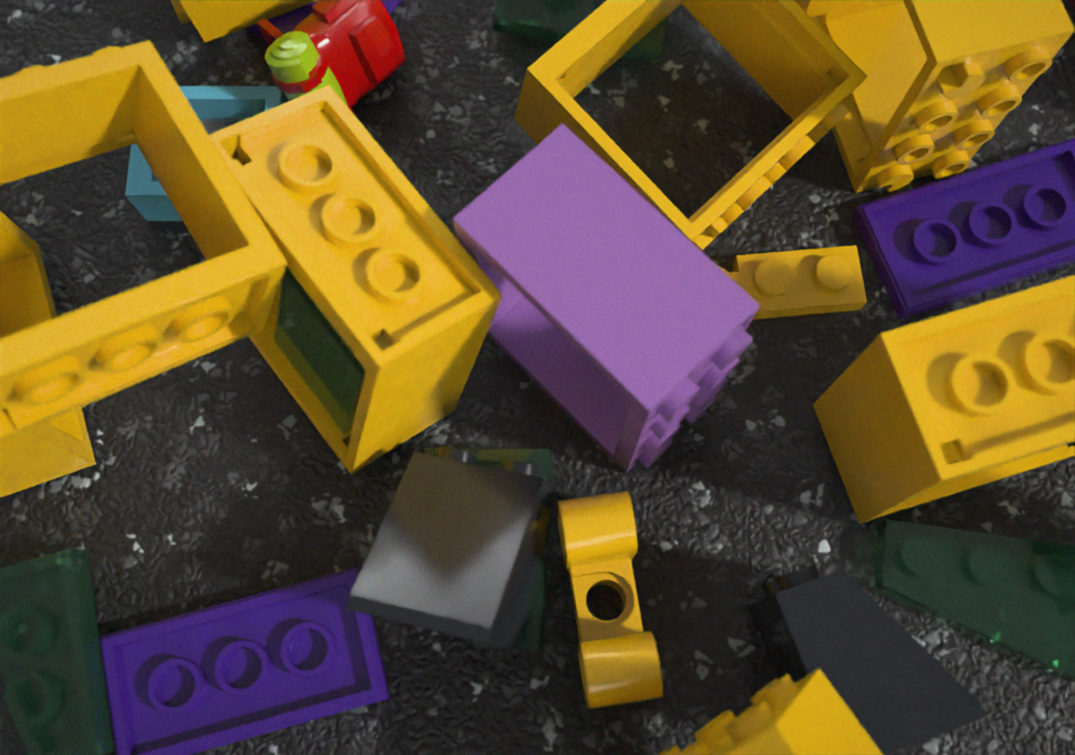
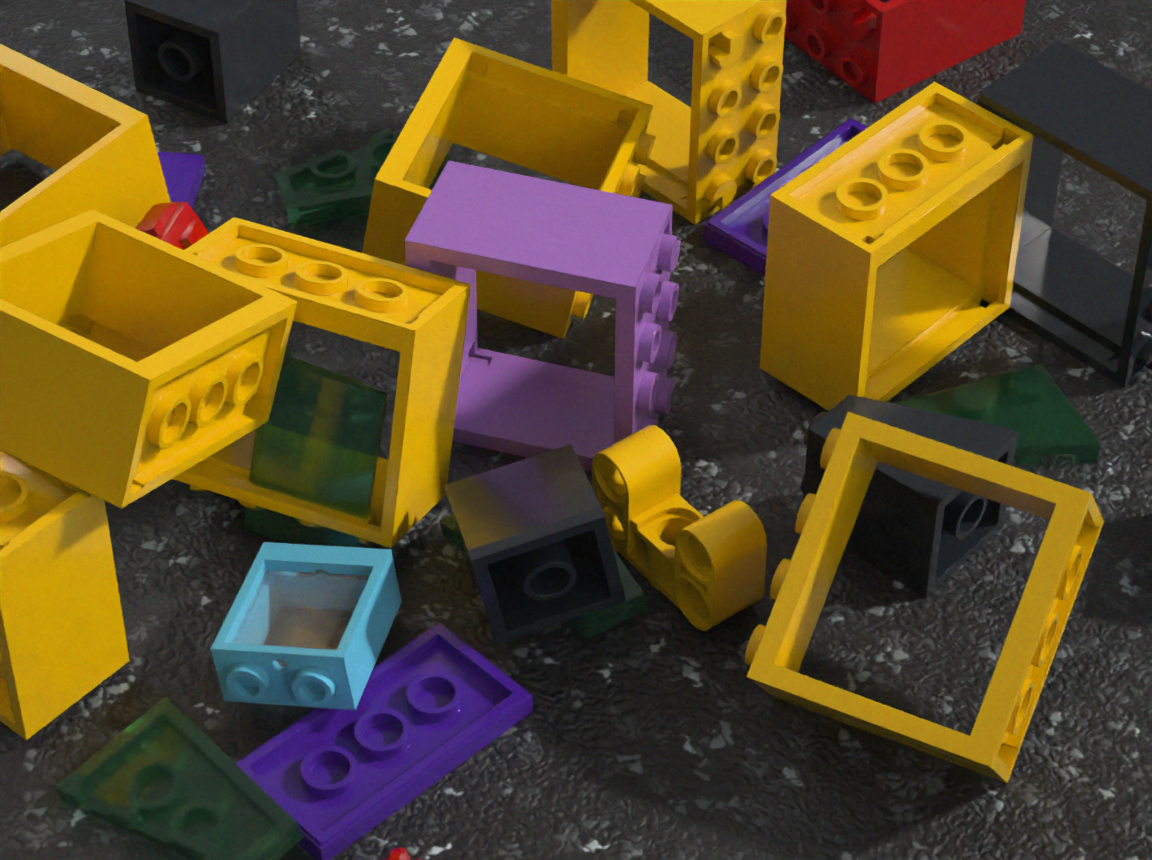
camera: 30 degrees left, 30 degrees down
yellow plate [718,245,867,320] -> none
none -> medium azure window [211,542,402,710]

